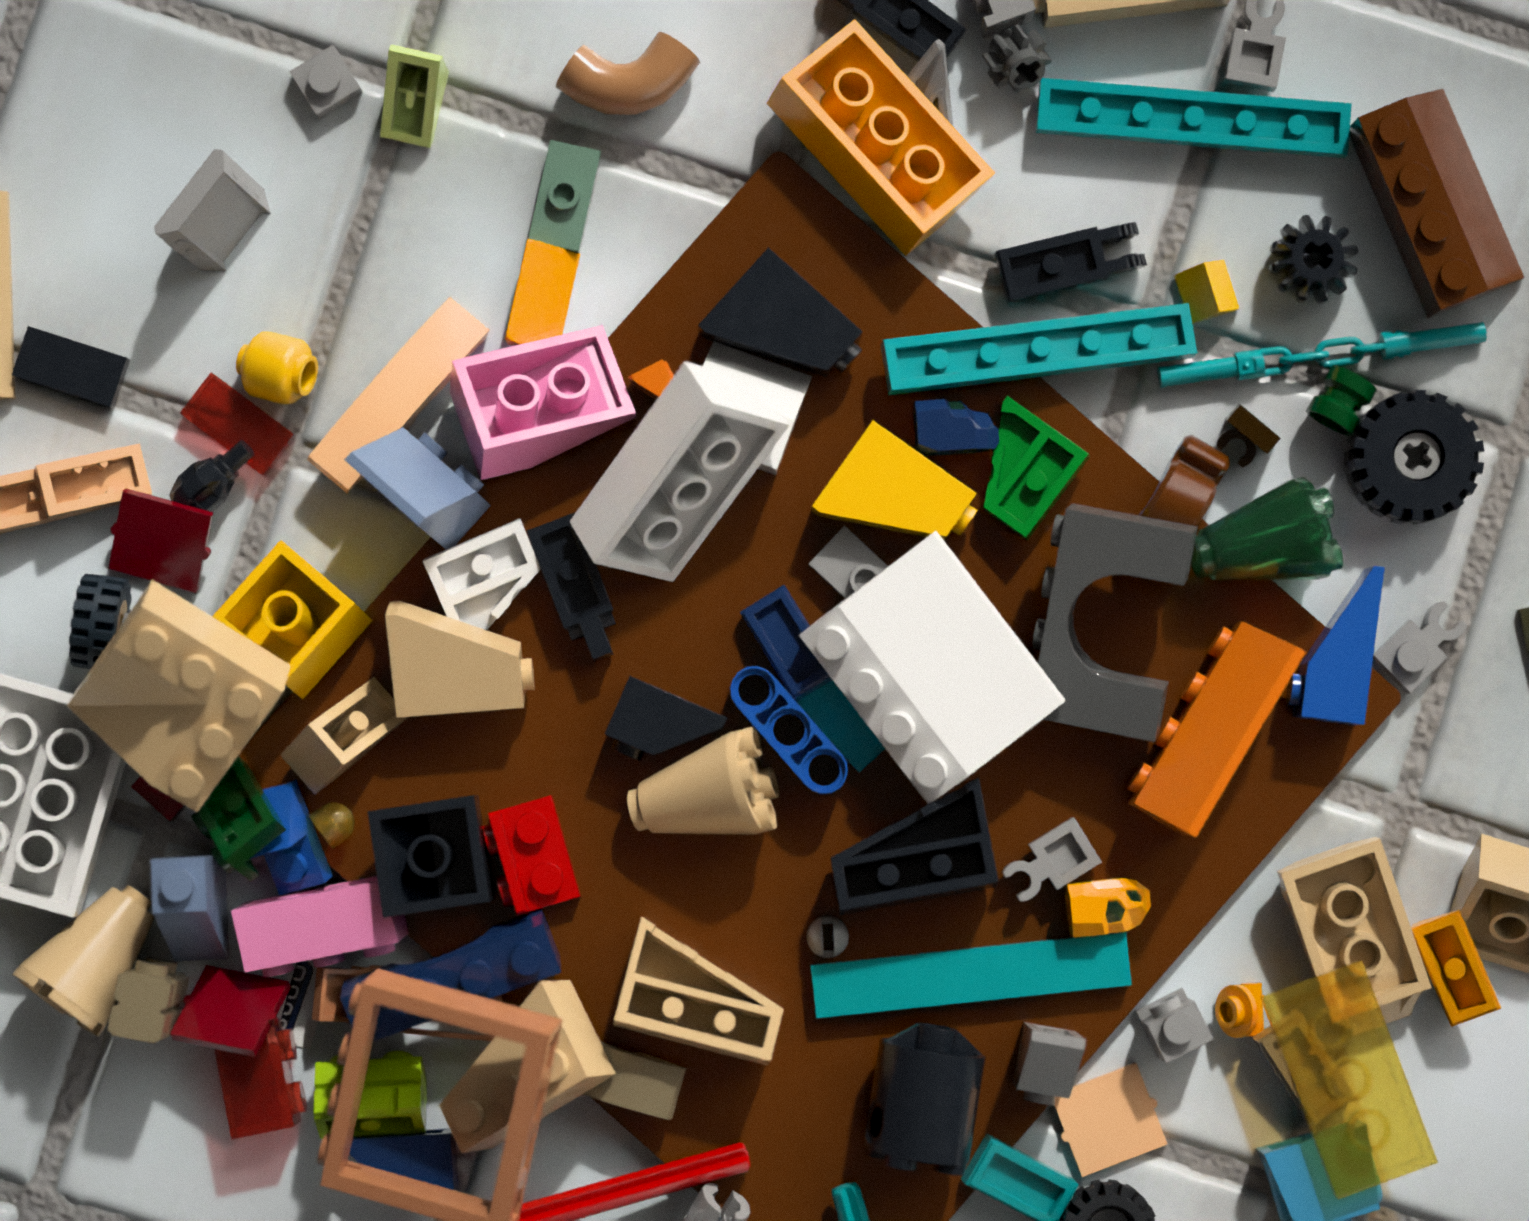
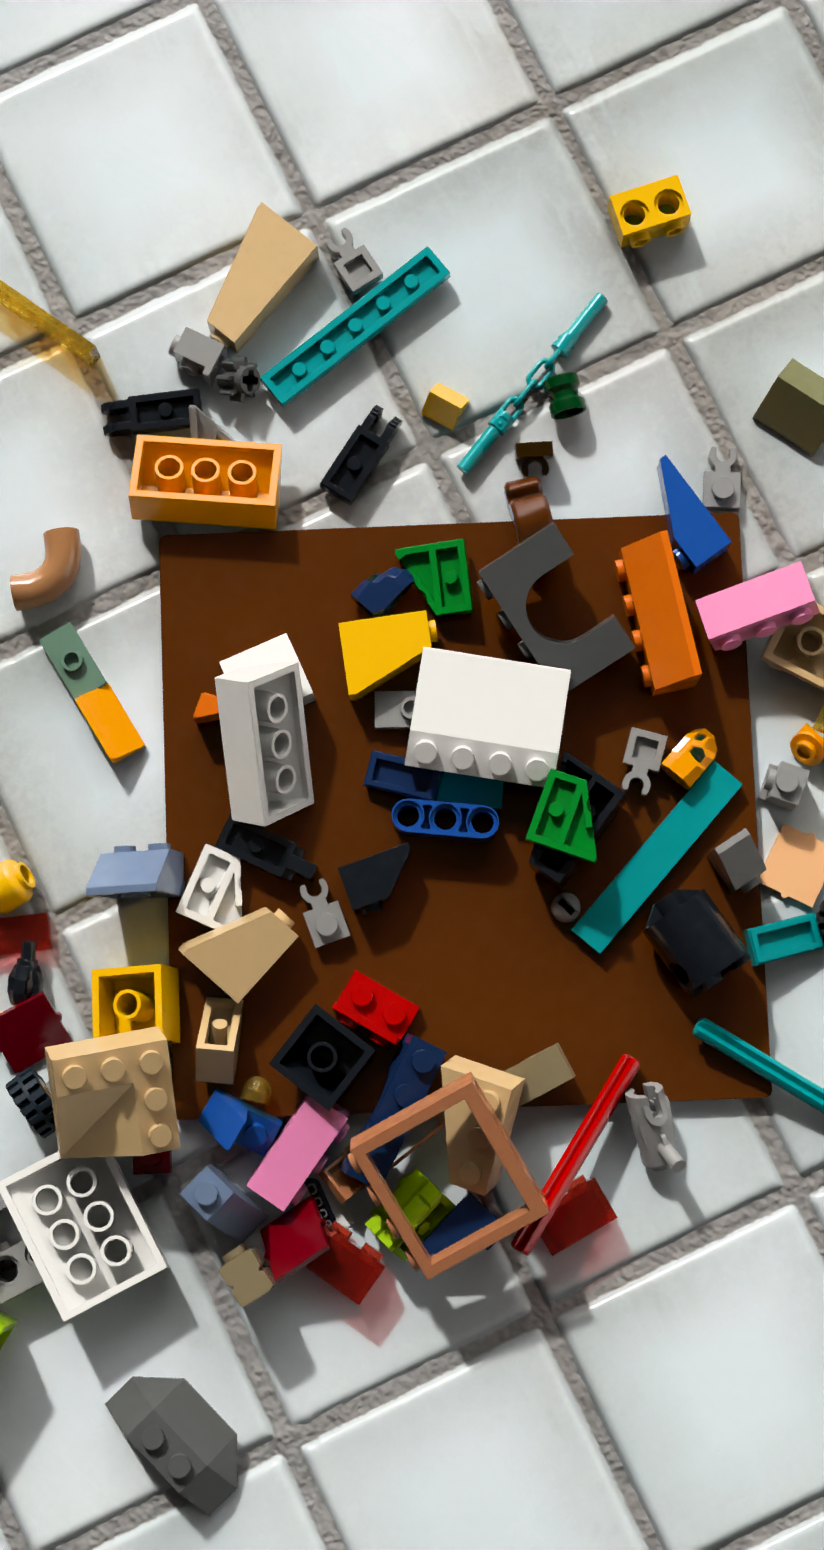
camera: 30 degrees left, 5 degrees down
tan cone [12,885,155,1037] -> none
dark green bracket [191,755,286,882] -> none
light nougat slope [307,297,489,493] -> none
bright pink slope [450,325,636,480] -> none
tan wedge [614,916,784,1066] -> none
tan cone [627,726,779,834] -> none
black slope [698,247,863,377] -> none
teal plate [880,303,1197,395] -> none
clear green cone [1191,477,1343,580] -> none
black gear [1269,215,1358,304] -> none
black bush [1344,390,1484,525] -> none
reddish brown slope [1349,89,1525,319] -> none
none -> light grey plate [300,878,351,948]
none -> green wing [525,768,597,865]
none -> bright pink brick [695,561,820,651]

